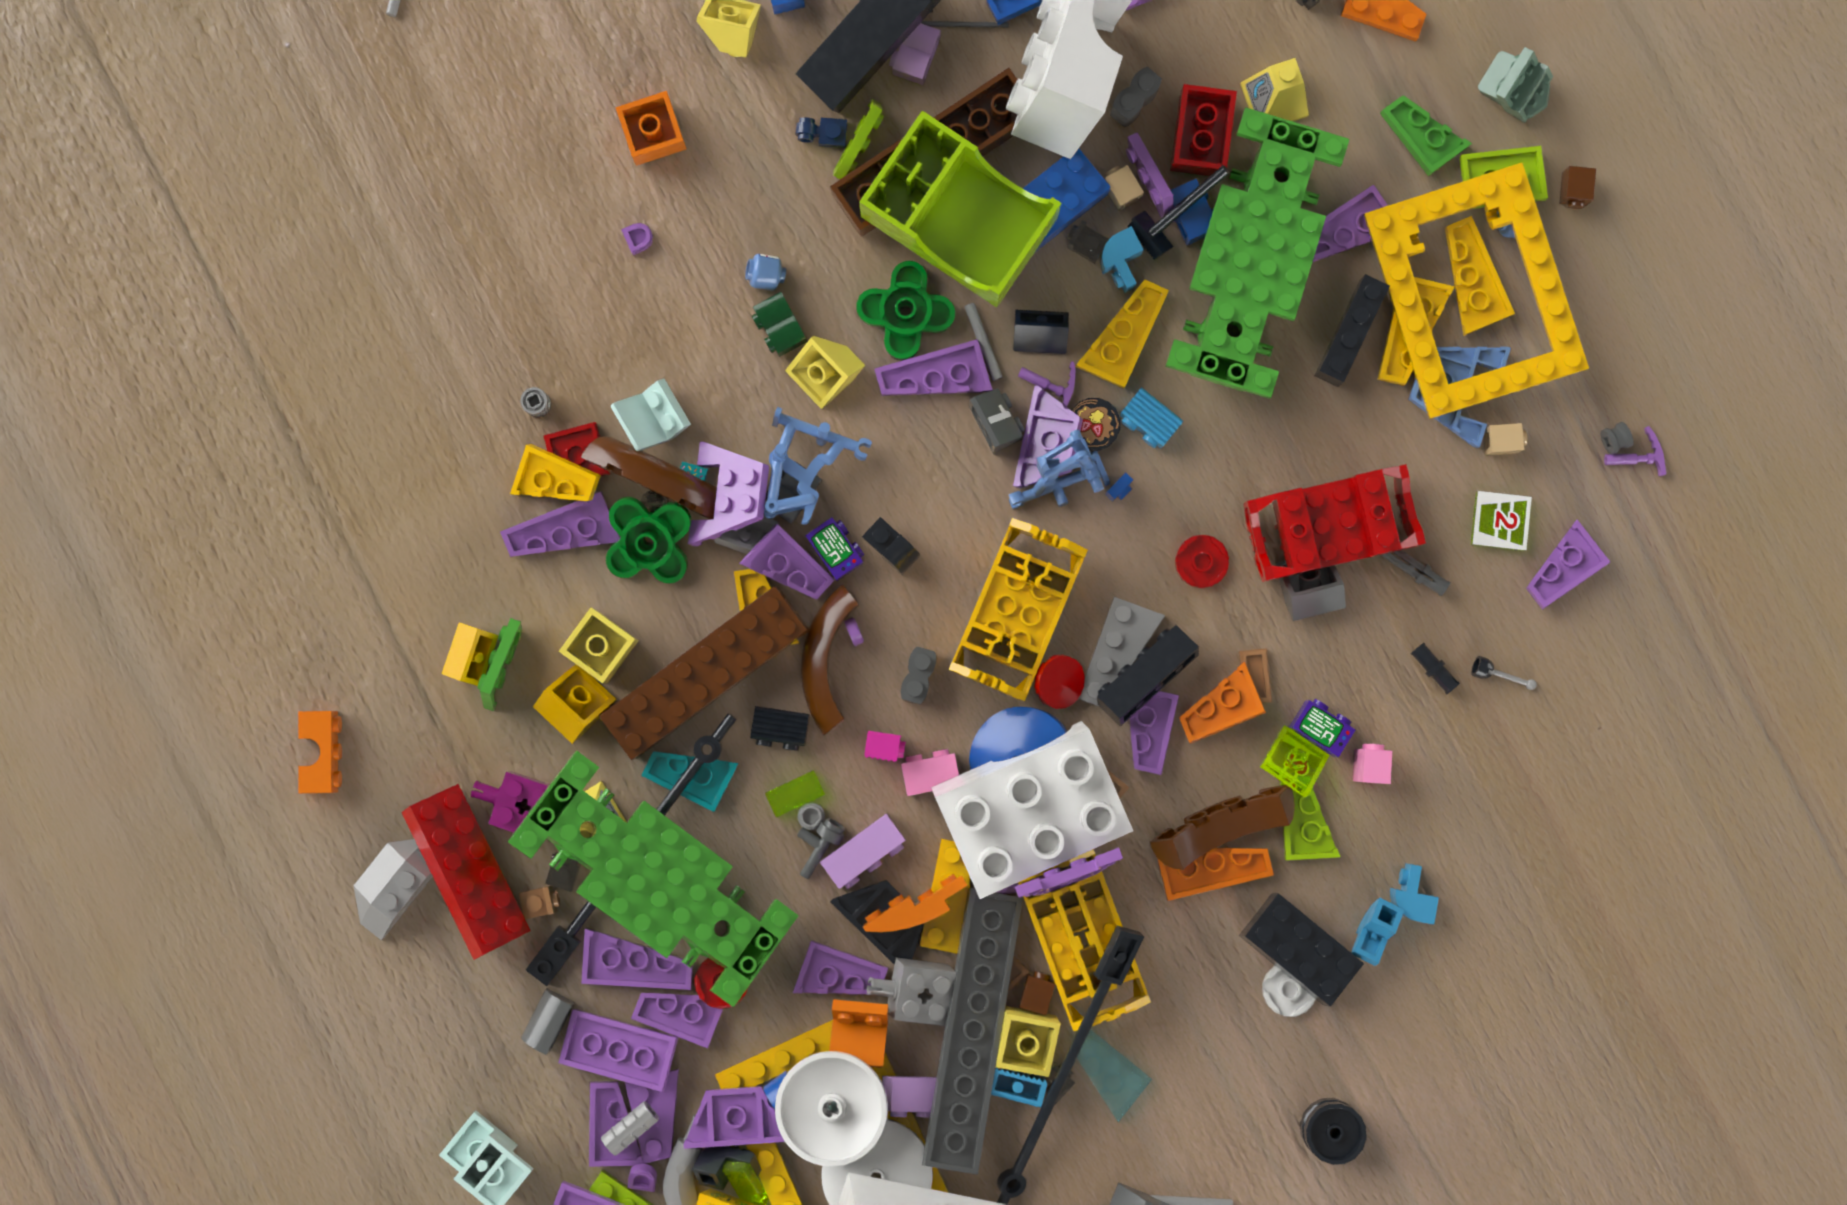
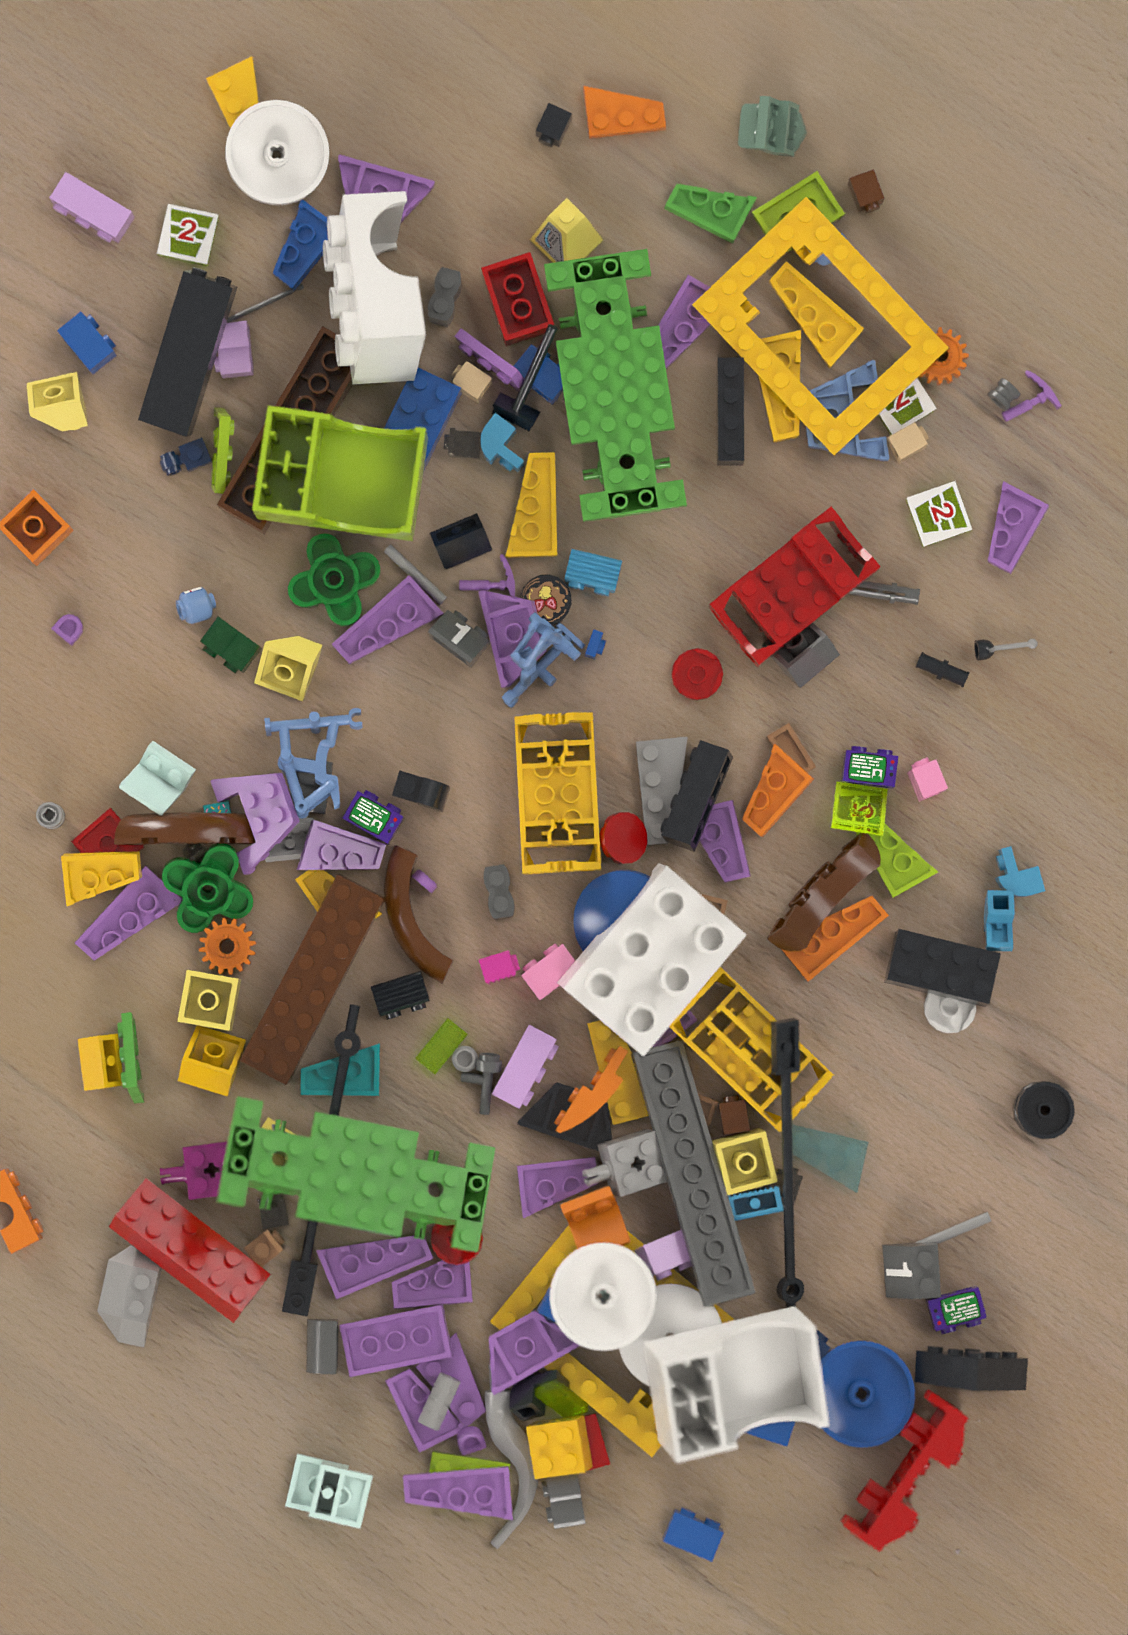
camera: 25 degrees left, 0 degrees up
medium lavender wing [1015,848,1123,898] -> none
none -> orange gear [199,918,257,975]
none -> tile [878,378,937,435]
none -> orange gear [919,327,969,386]

